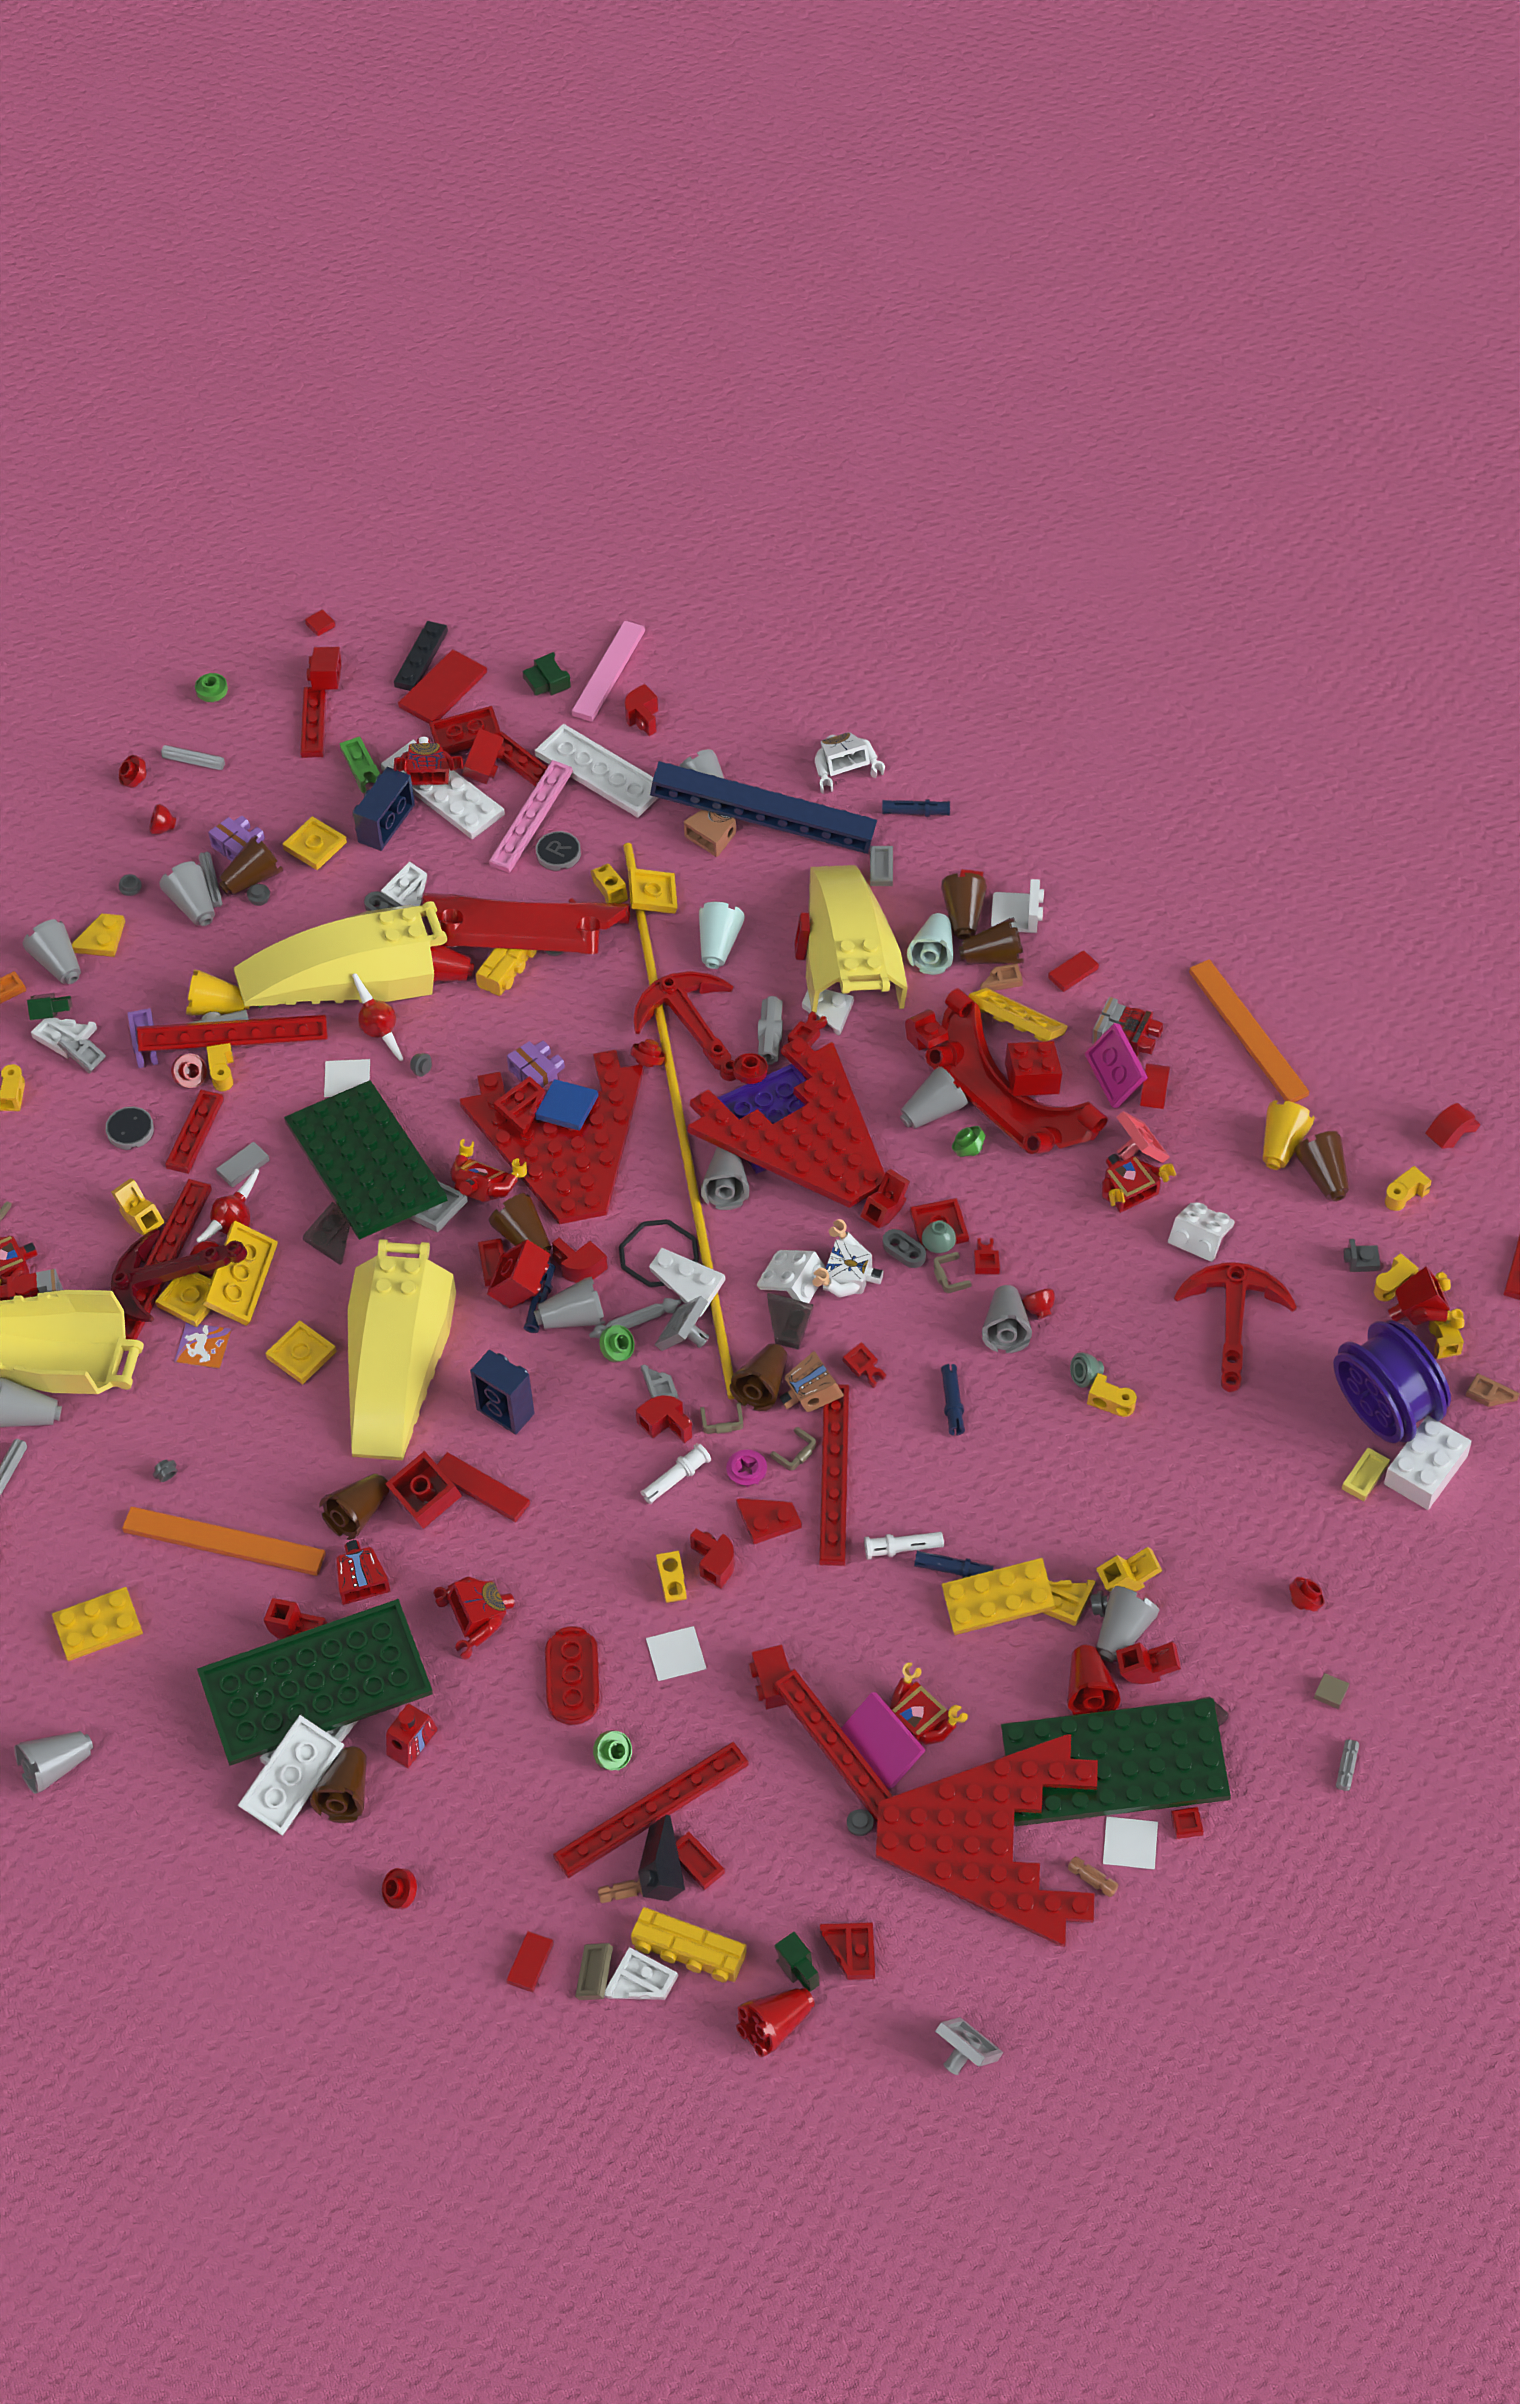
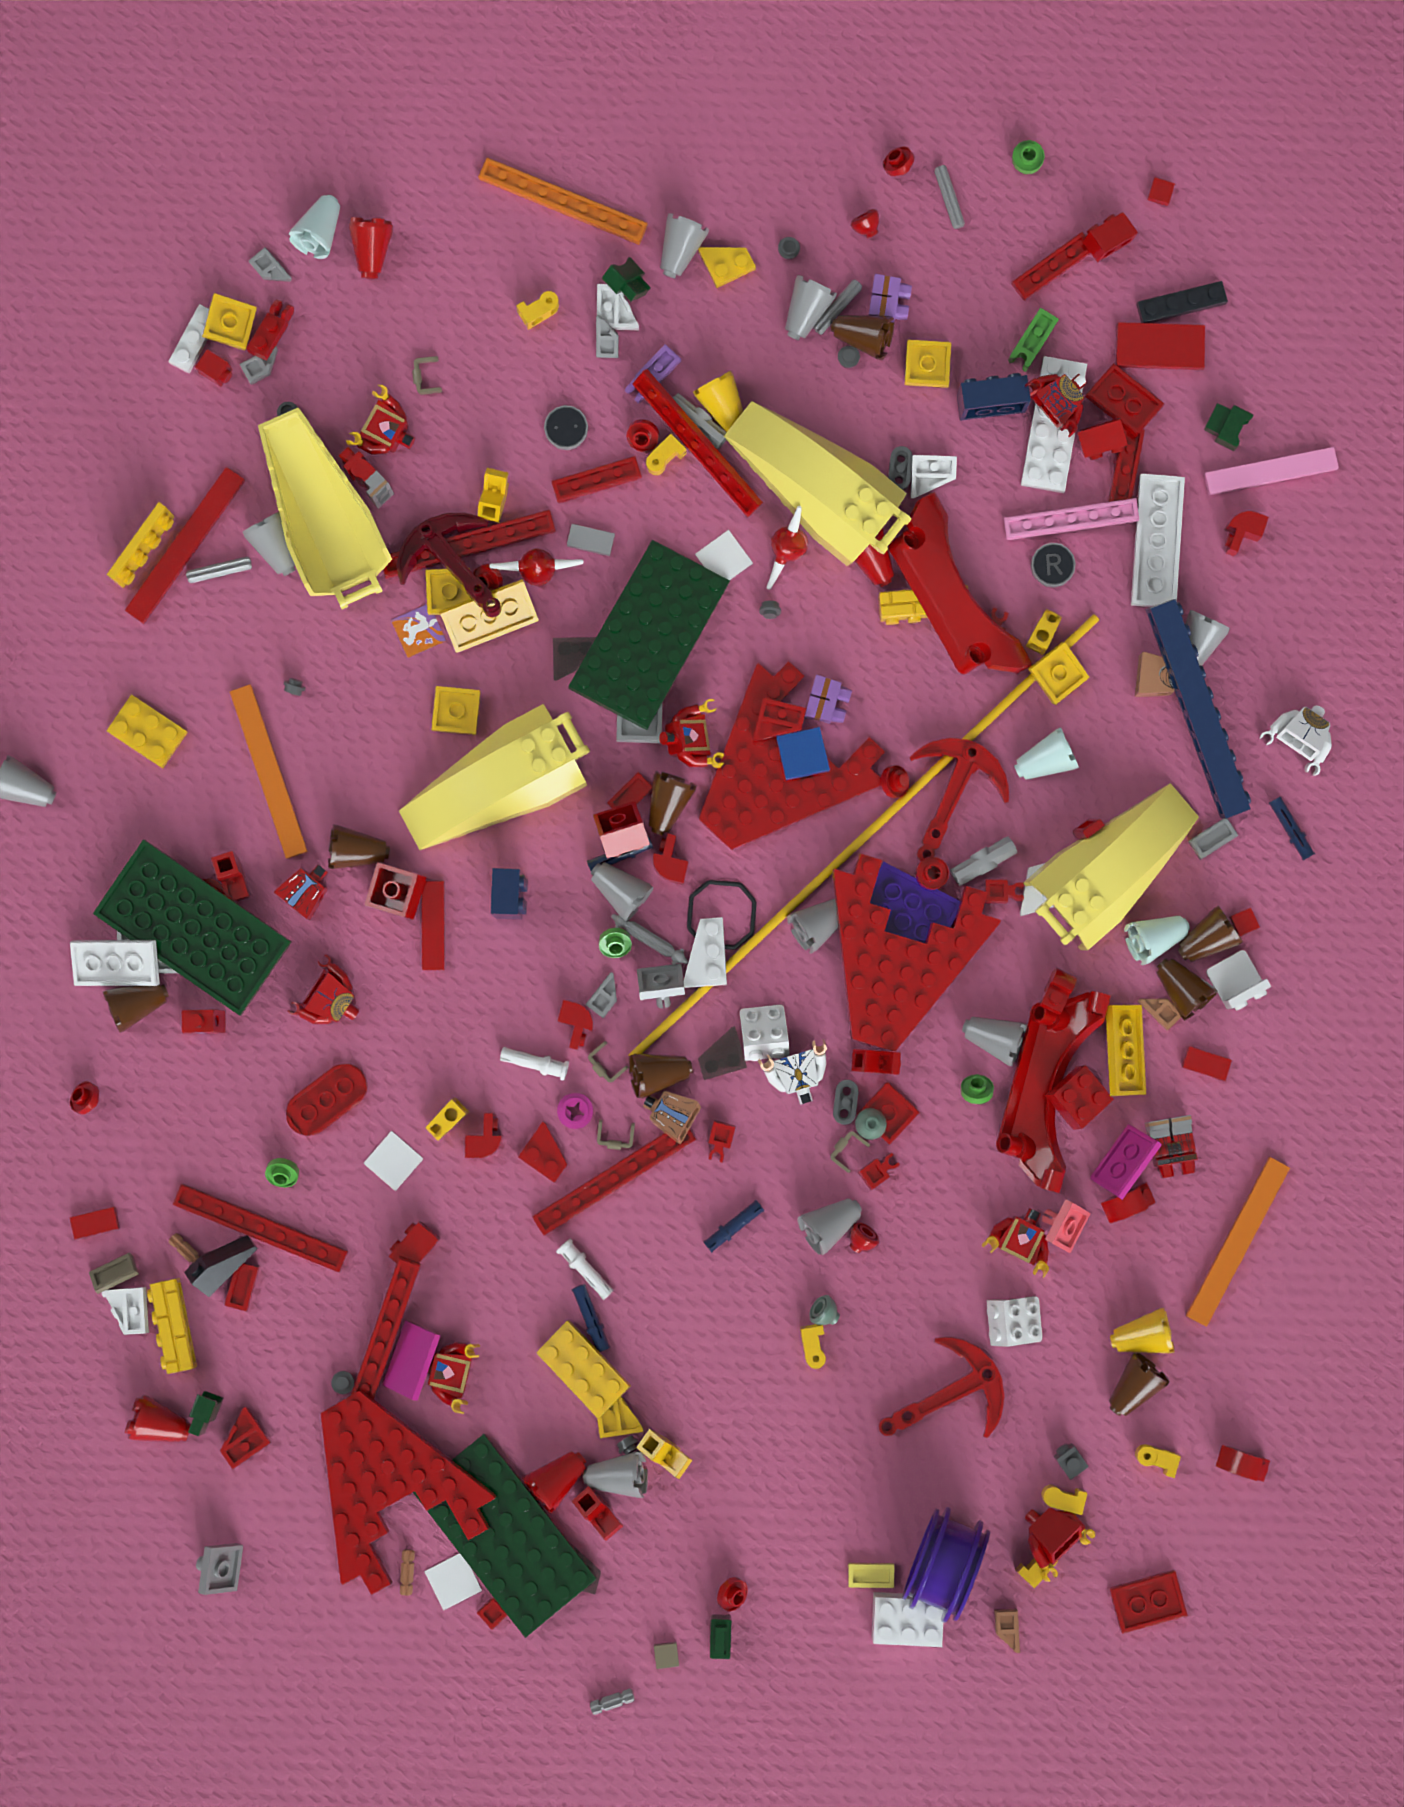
camera: 50 degrees right, 30 degrees up
none -> dark green piece [710,1615,732,1659]

